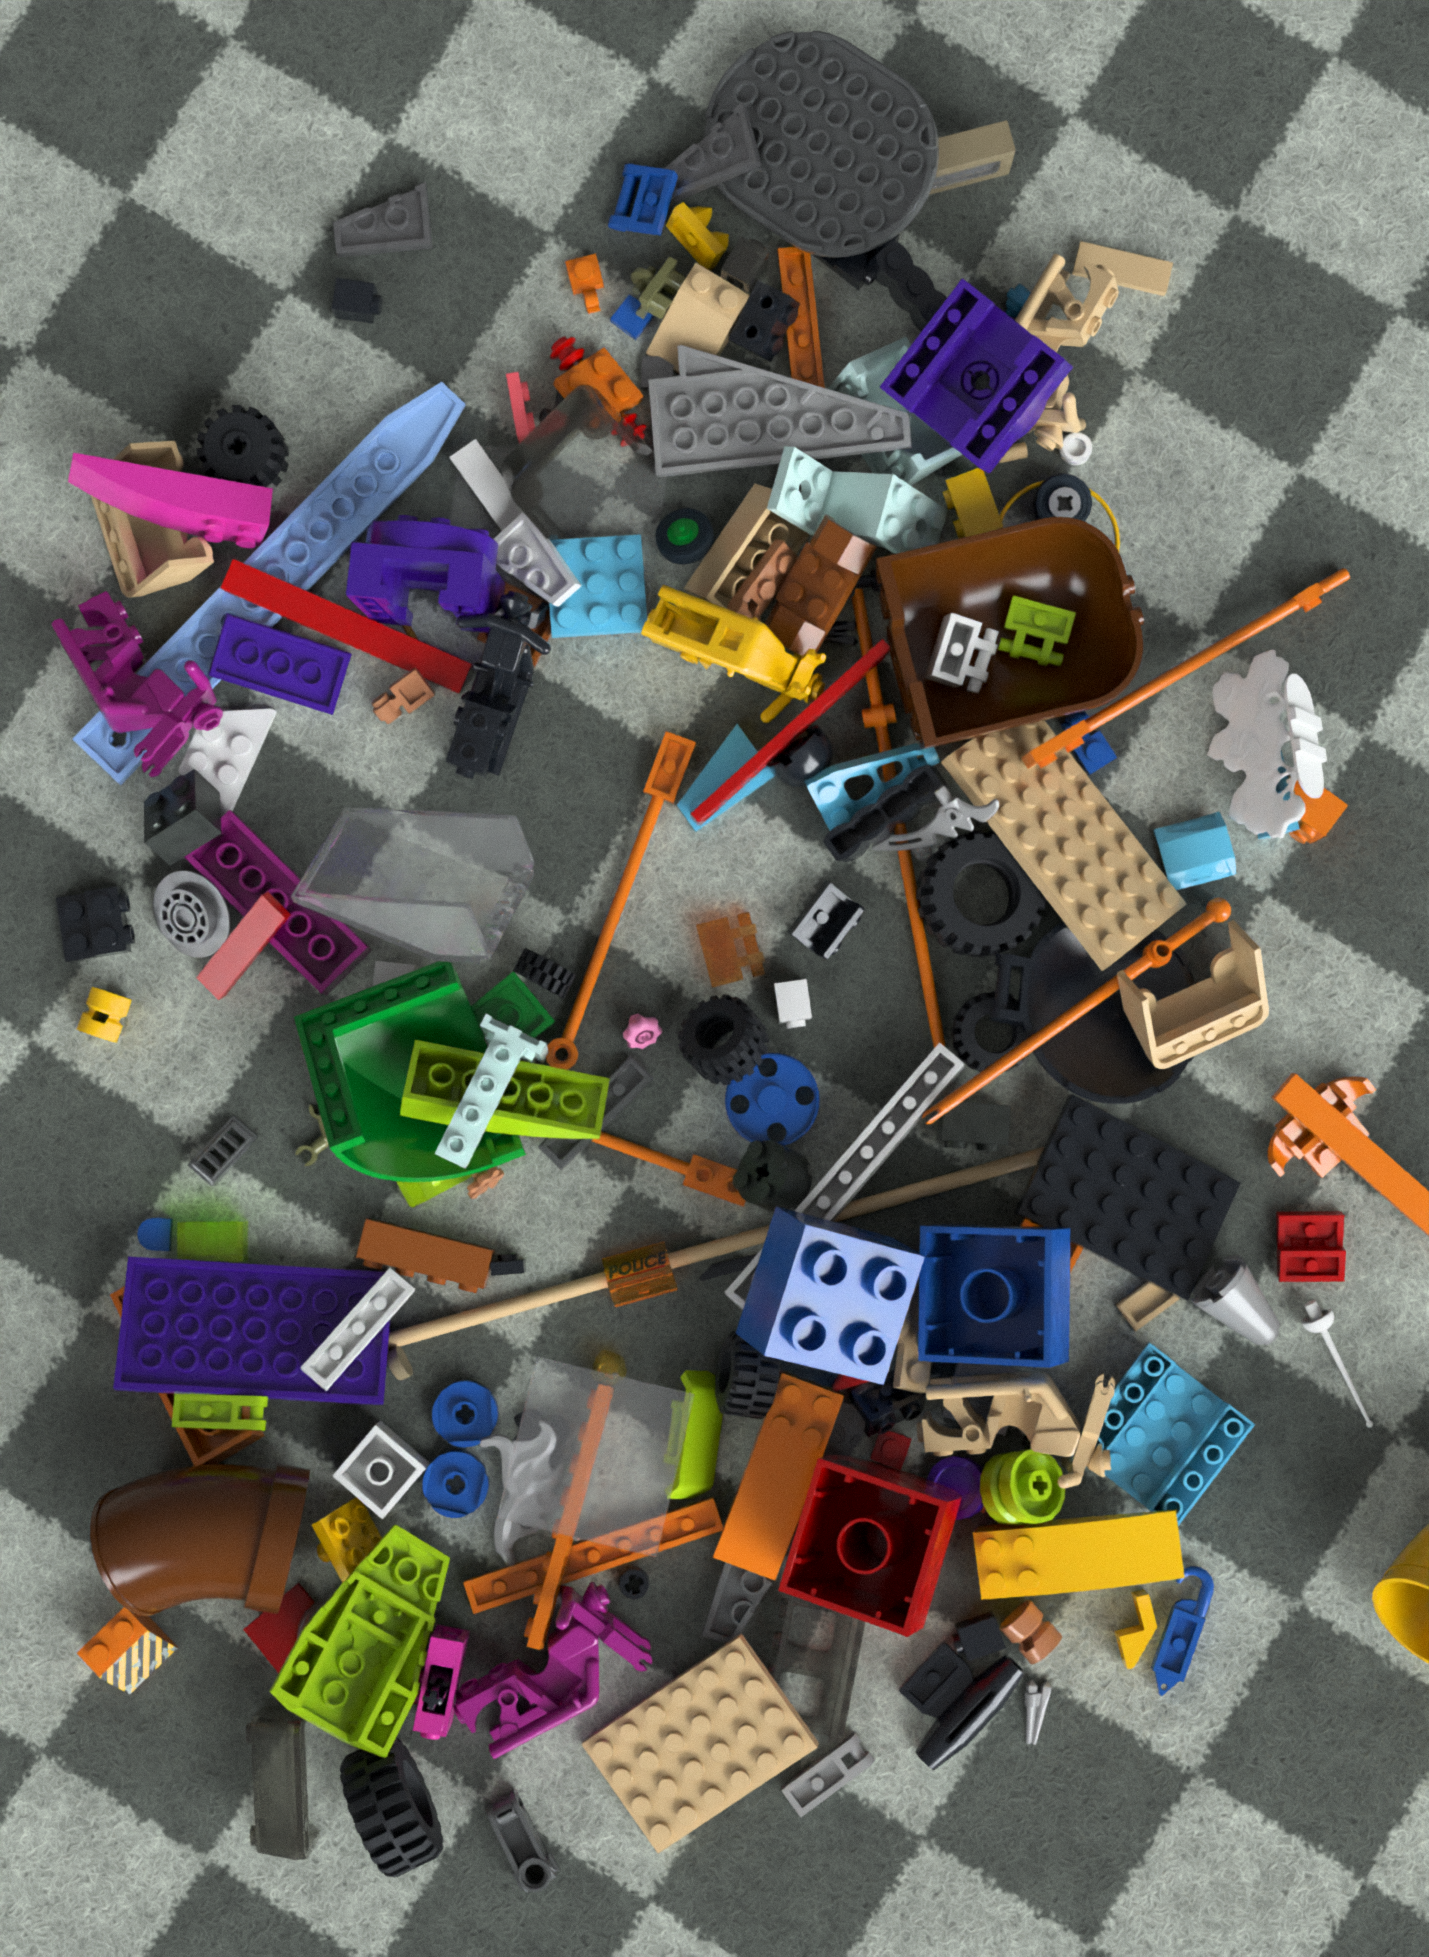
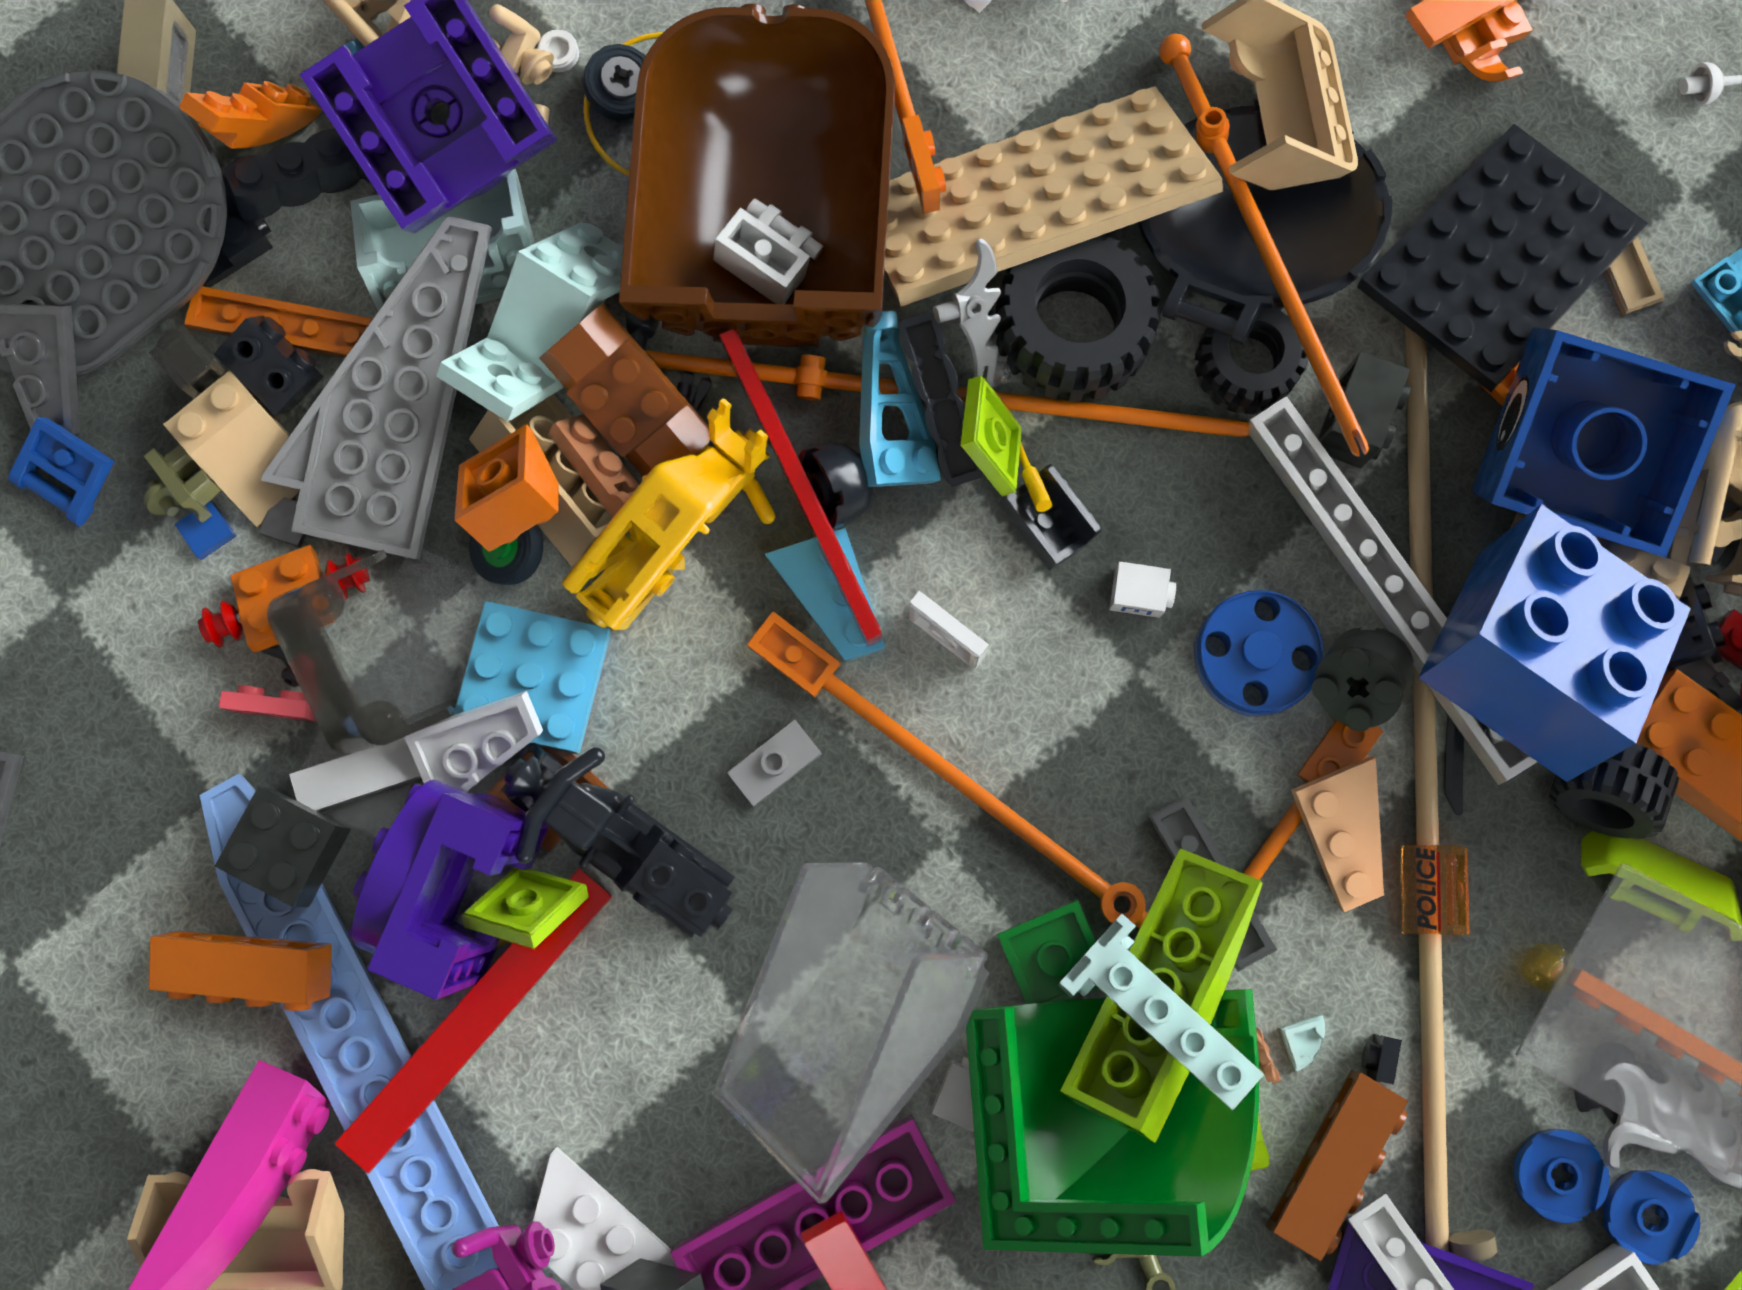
camera: 70 degrees left, 5 degrees down
black wheel [196,405,289,487] -> none
dark purple tile [208,613,352,715] -> none
black brick [331,278,382,324] -> none
nougat plate [371,667,435,724] -> none
black tyre [513,948,576,999] -> none
orange plate [565,254,604,314] -> none
bright pink piece [623,1013,662,1049] -> none
yellow tile [666,202,729,271] -> none
black tyre [678,994,769,1085] -> none
clear orange plate [696,912,765,988] -> none
yellow brick [942,468,1004,539] -> none
lime plate [998,596,1076,667] -> none
blue plate [1061,711,1117,776] -> none
medium azure slope [1153,812,1236,890] -> none
light grey cone [1191,1255,1280,1345] -> none
red slope [1276,1211,1346,1282] -> none
none -> orange brick [149,930,332,1011]
none -> orange slope [179,81,322,149]
none -> pearl dark grey brick [215,786,351,908]
none -> orange slope [455,424,559,552]
none -> lime tile [461,867,589,949]
none -> light grey plate [727,720,822,807]
none -> white tile [909,591,989,669]
none -> lime tile [961,376,1022,496]
none -> yellow piece [1019,443,1052,512]
none -> light aqua tile [1279,1015,1325,1072]
none -> light nougat wing [1291,756,1384,912]

